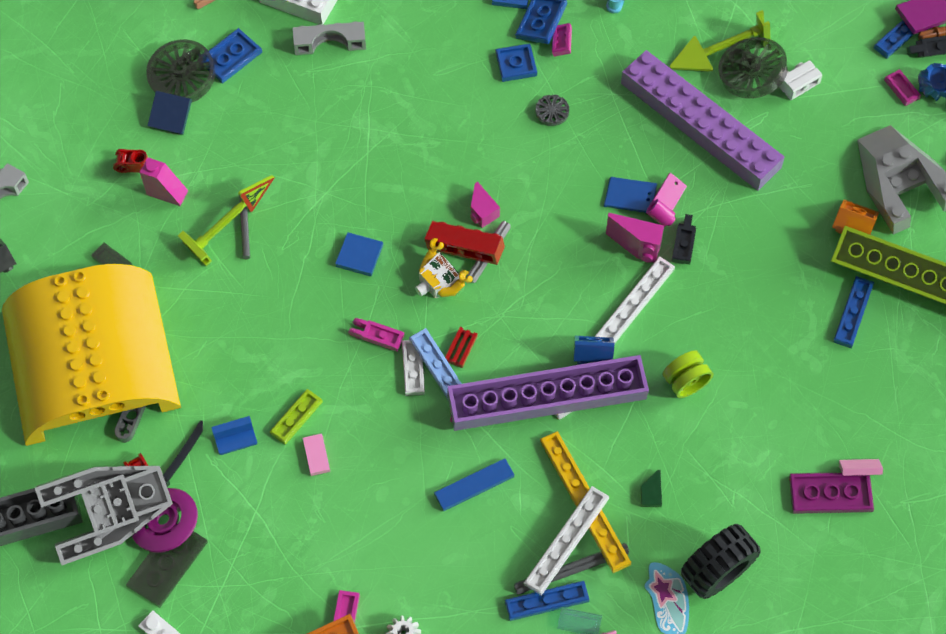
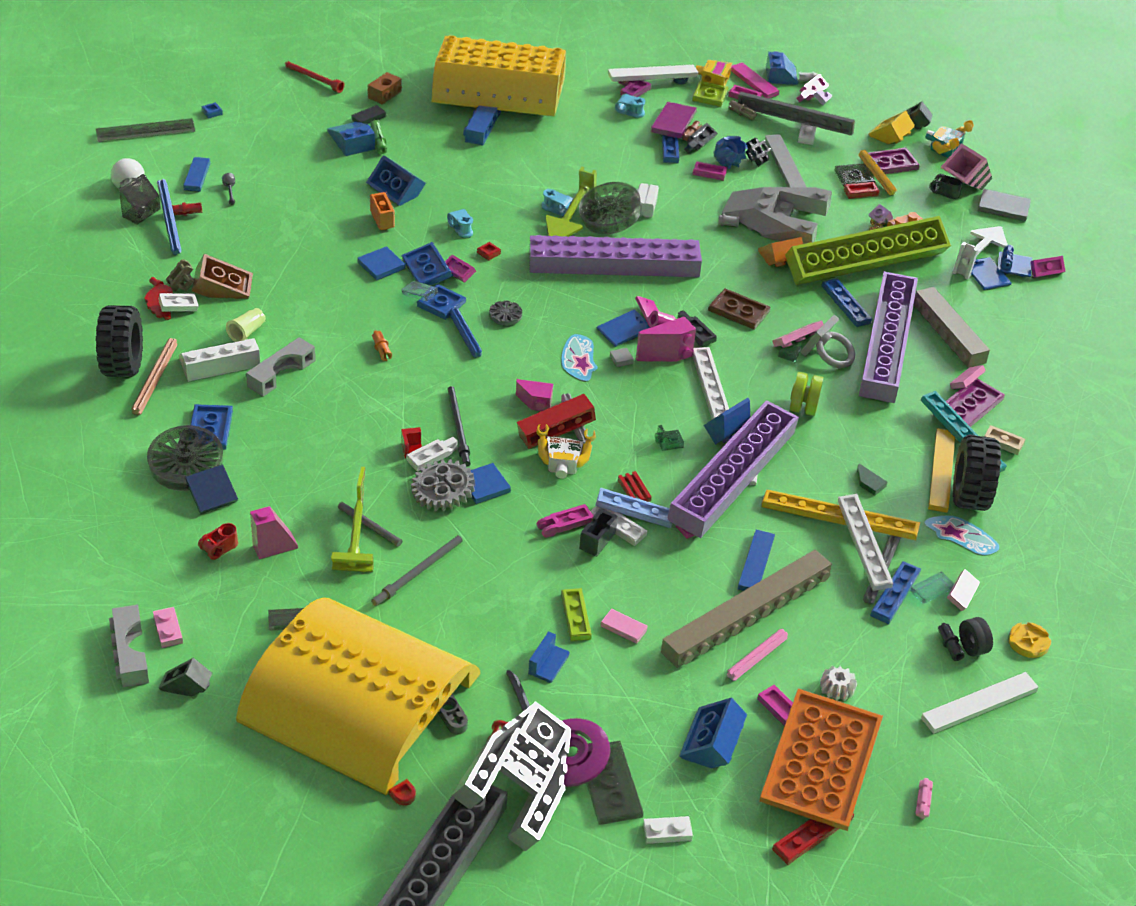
camera: 50 degrees left, 20 degrees down
none -> bright pink plate [153,607,183,648]
none -> dark grey bar [371,535,463,606]
none -> orange axle [372,330,392,361]
none -> red tile [388,779,416,806]
none -> clear light blue tile [401,281,439,301]
none -> red panel [401,427,422,459]
none -> white hinge [406,437,458,472]
none -> light grey gear [411,459,475,511]
none -> black bar [447,386,471,467]
none -> blue axle [450,308,482,358]
none -> red tile [477,242,501,261]
none -> medium azure piece [541,189,573,216]
none -> sticker [561,334,597,381]
none -> black brick [579,508,618,557]
none -> light grey tile [610,348,634,367]
none -> clear green bracket [655,425,684,451]
none -> dark tan brick [661,550,832,668]
none -> blue slope [679,697,747,768]
none -> reddish brown tile [708,288,771,330]
none -> light grey pin [718,213,739,227]
none -> bright pink axle [727,629,788,681]
none -> bright pink plate [772,320,824,348]
none -> clear green tile [778,346,801,362]
none -> light grey tile [800,315,855,368]
none -> medium lavender brick [859,271,918,403]
none -> brick [913,287,990,368]
none -> teal tile [920,391,1007,472]
none -> yellow tile [928,428,955,513]
none -> tan plate [984,425,1026,455]

